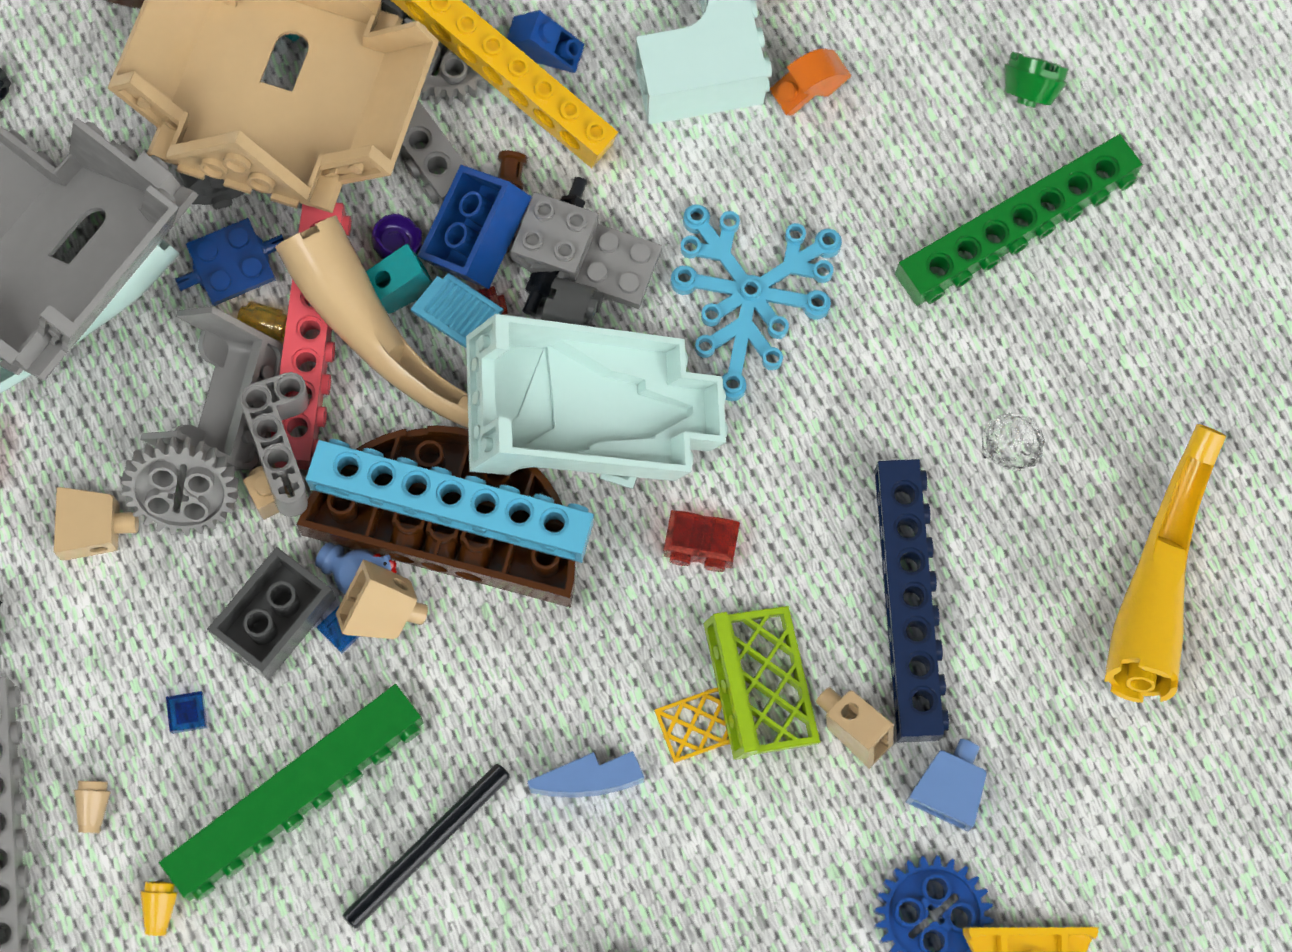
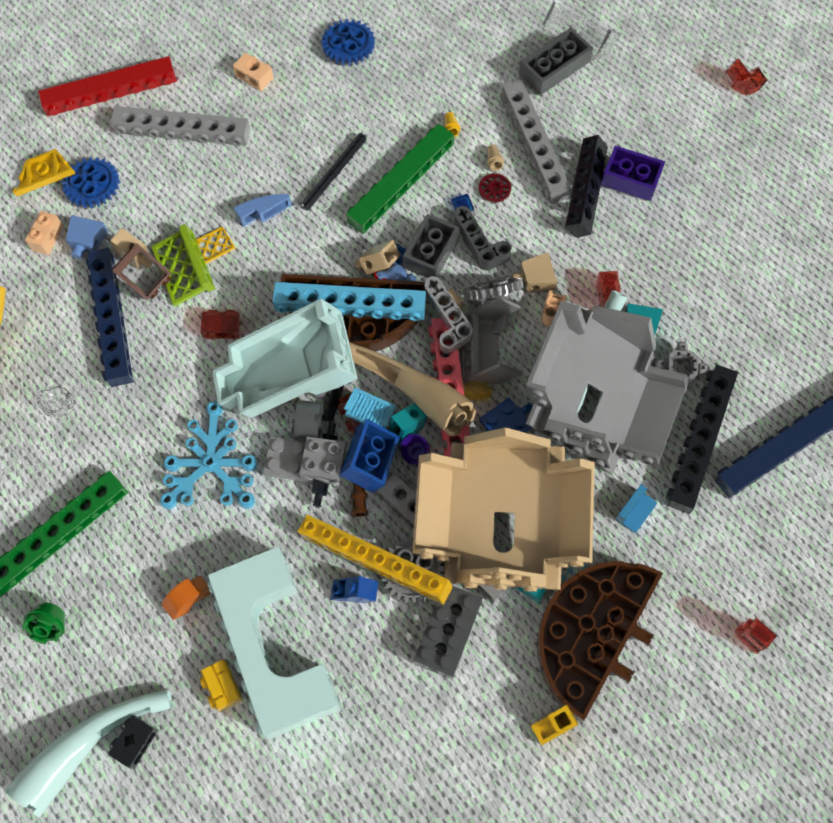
camera: 175 degrees right, 5 degrees down
none -> light nougat brick [25,211,64,255]
none -> reddish brown window [111,243,171,300]
none -> dark grey beam [454,206,512,271]
none -> dark red wheel [479,173,511,204]
none -> light nougat piece [541,290,567,327]
none -> dark azure panel [615,484,657,533]

